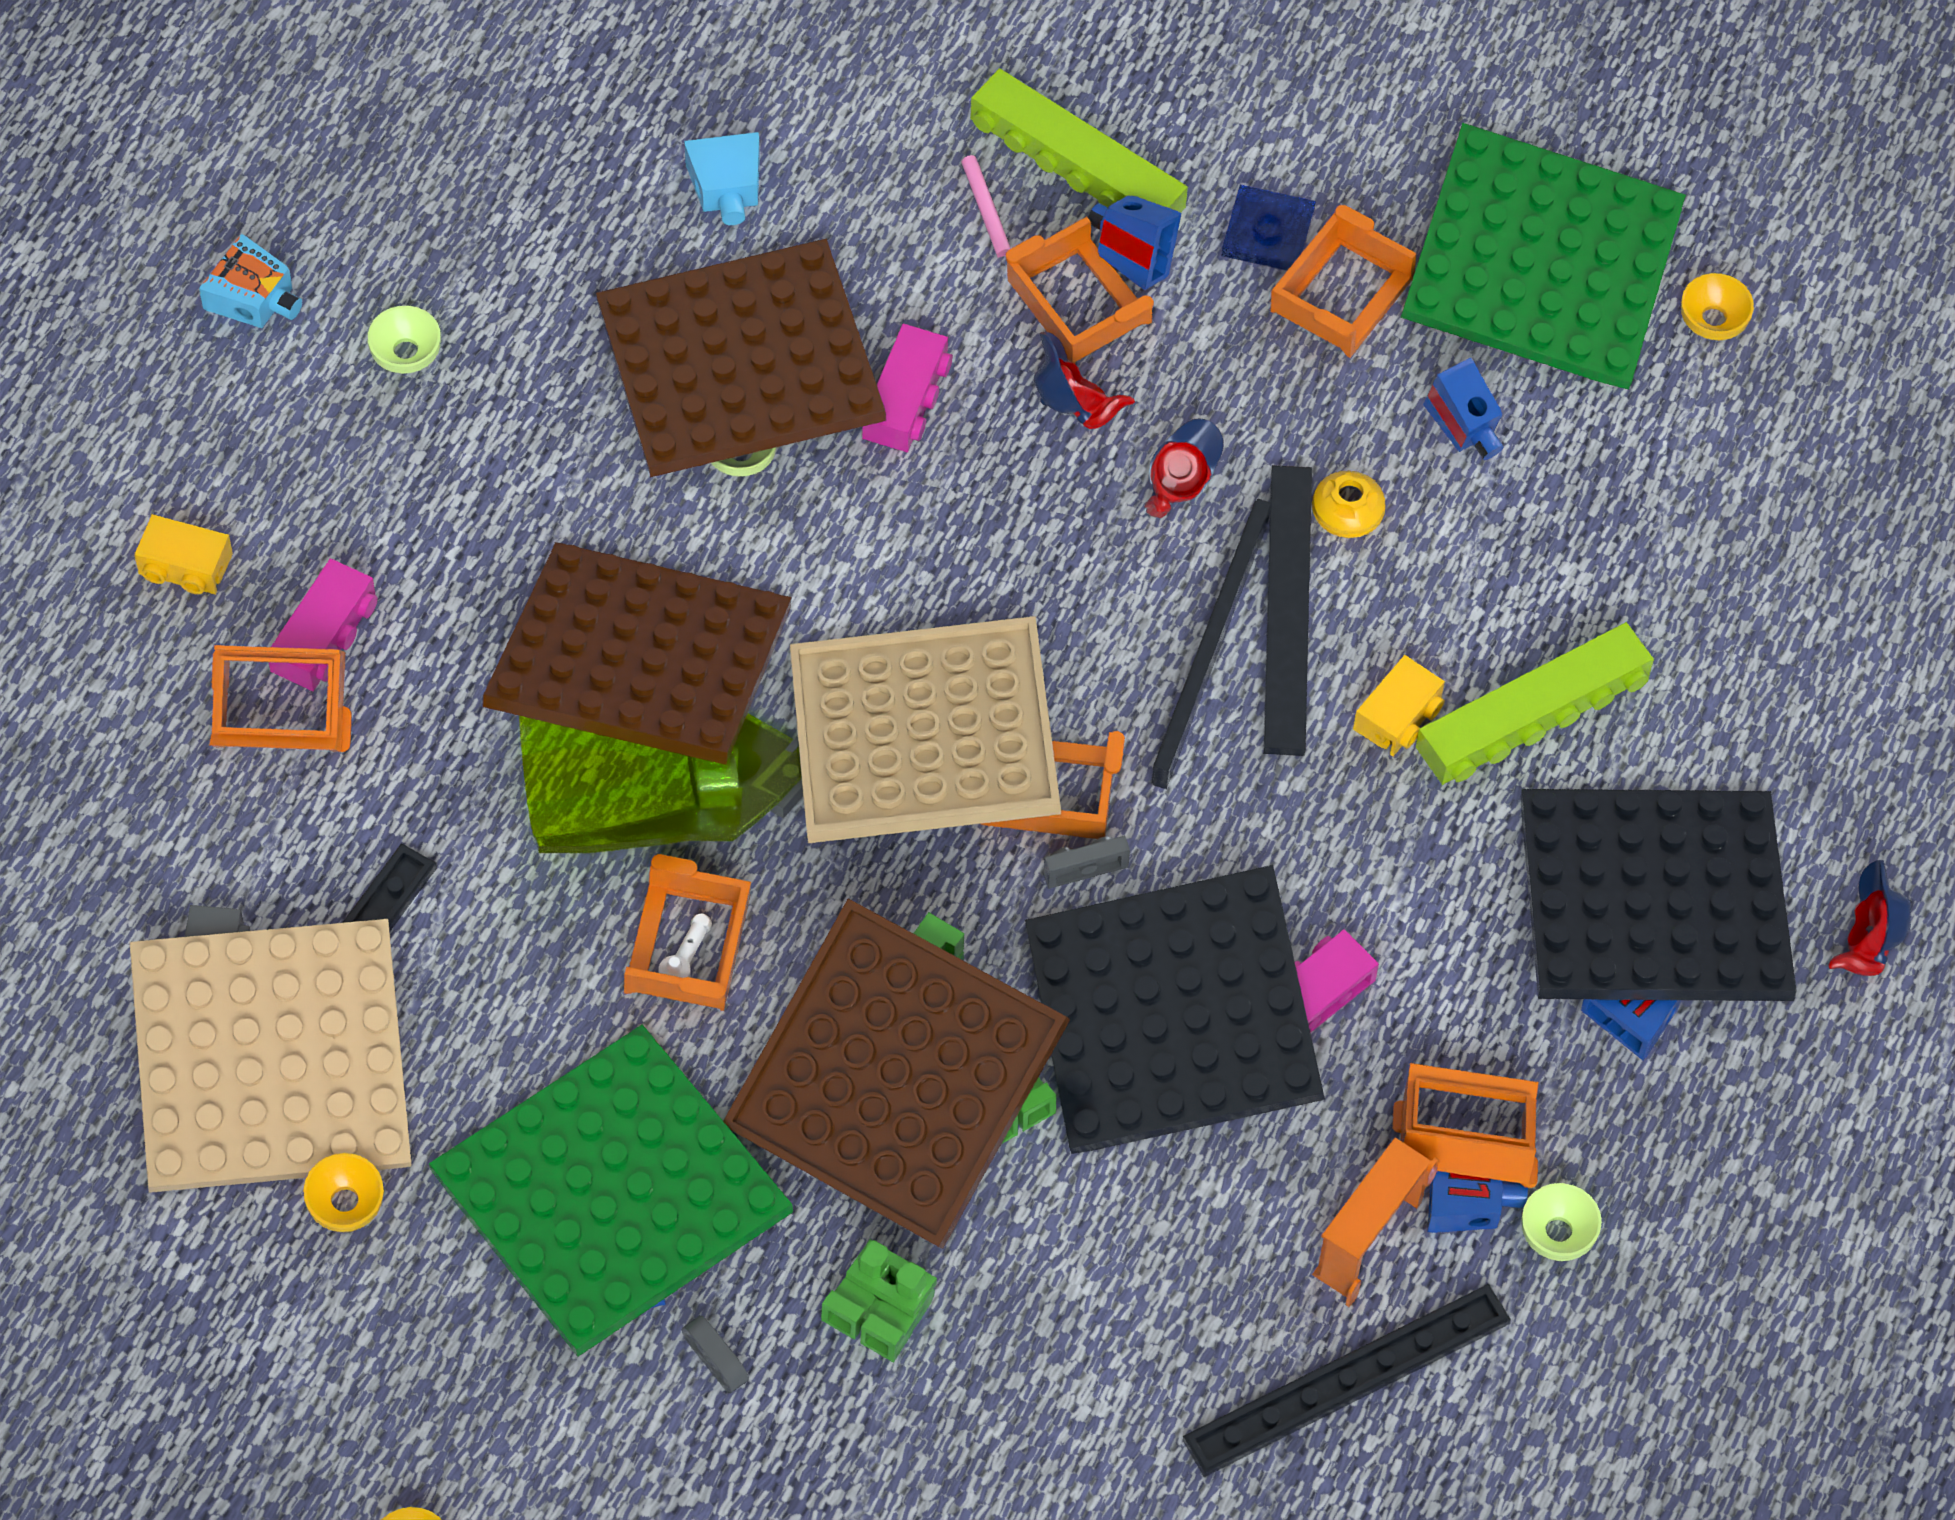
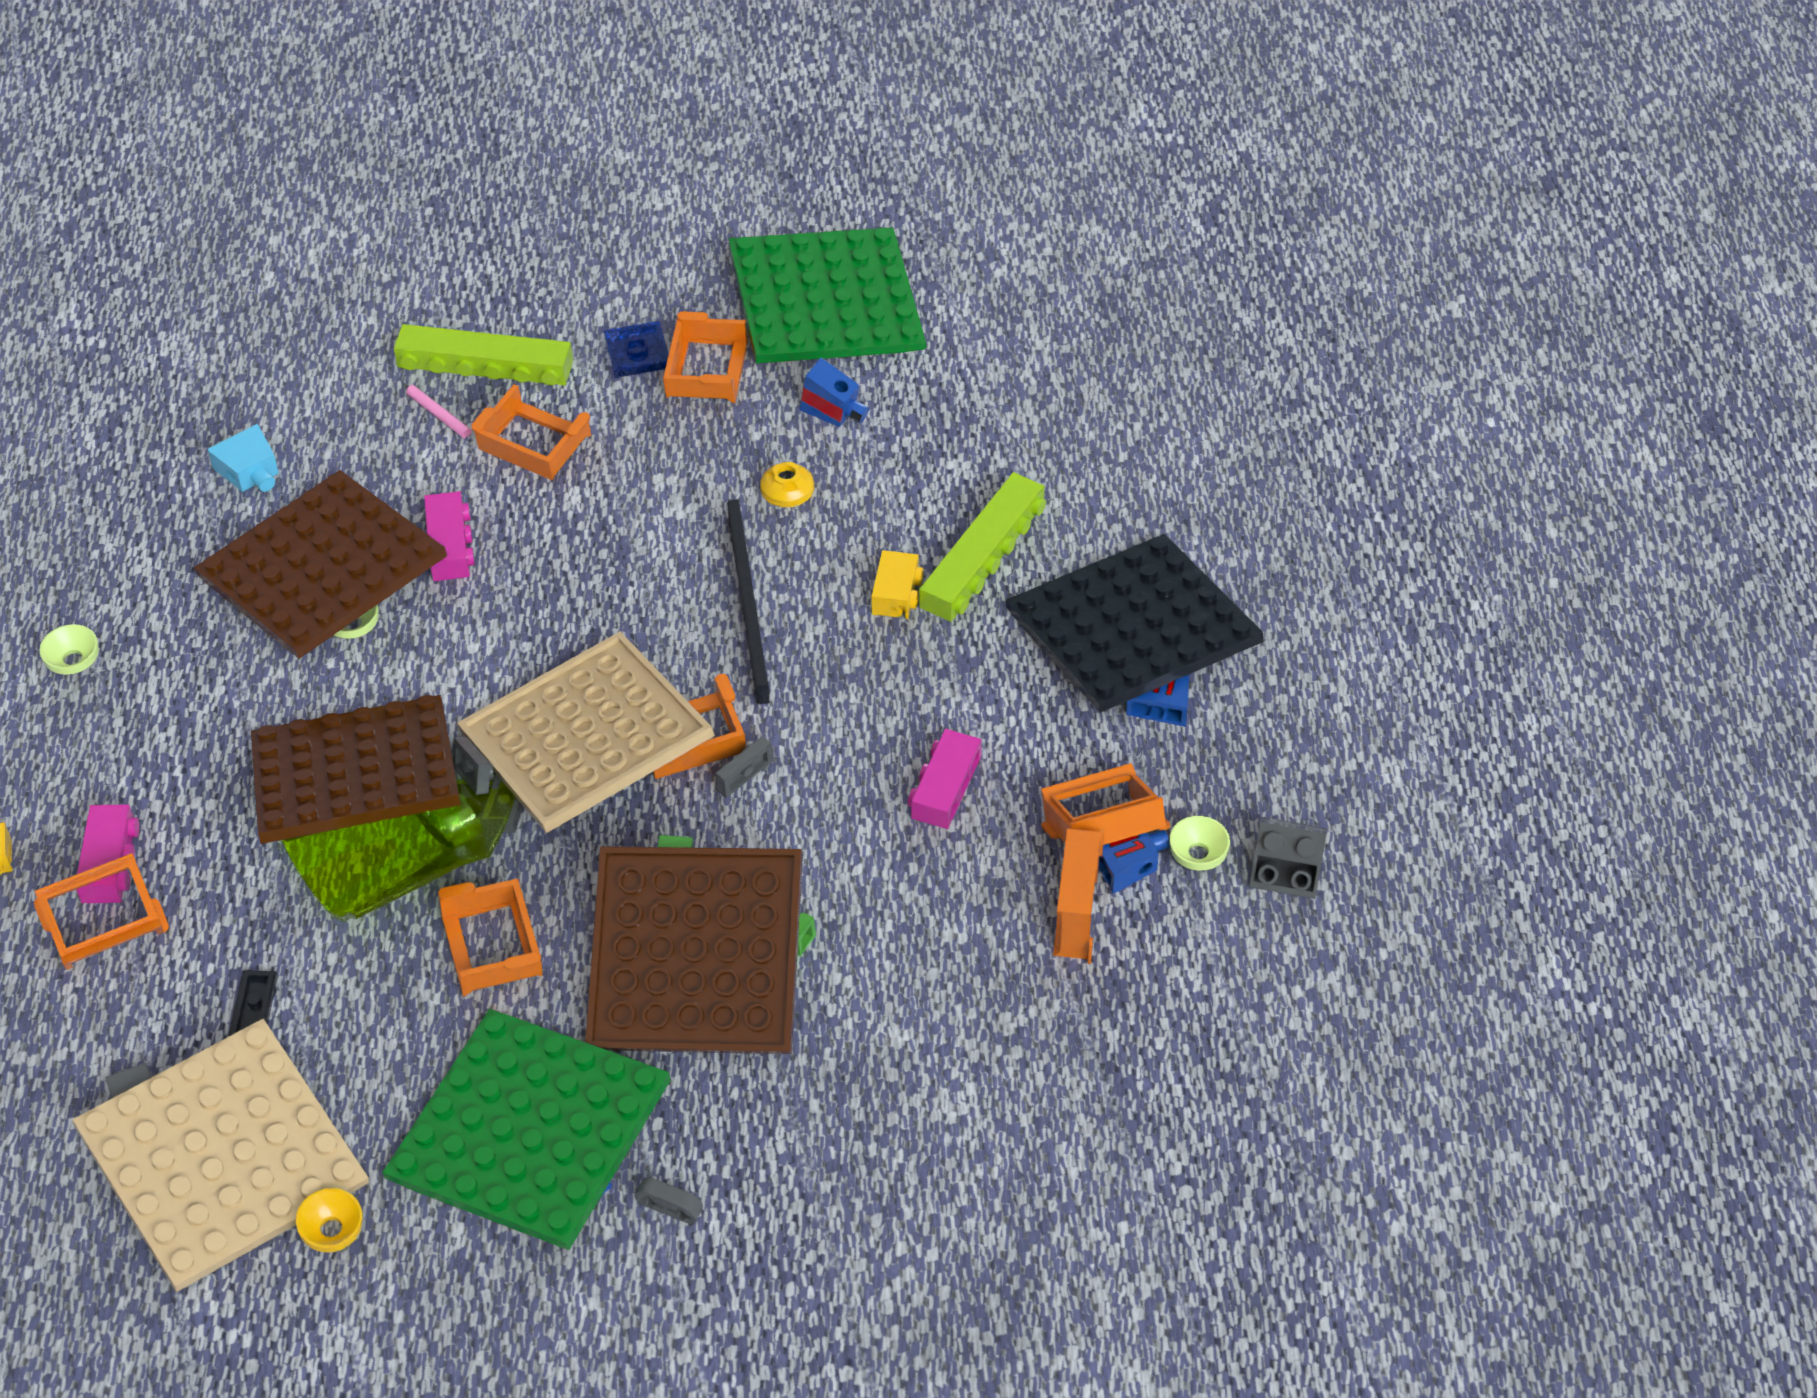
camera: 25 degrees left, 10 degrees down
white piece [659,913,712,978] -> none
bright green hips [821,1239,937,1363] -> none
black plate [1025,865,1325,1154] -> none
hair [1034,332,1135,429] -> none
blue torso [1088,196,1182,290] -> none
red hair [1144,418,1224,518] -> none
black tile [1182,1284,1511,1477] -> none
black tile [1263,465,1312,756] -> none
yellow piece [1681,273,1754,340] -> none
hair [1829,860,1911,976] -> none
none -> dark grey plate [453,737,493,795]
none -> dark grey slope [1249,817,1328,899]

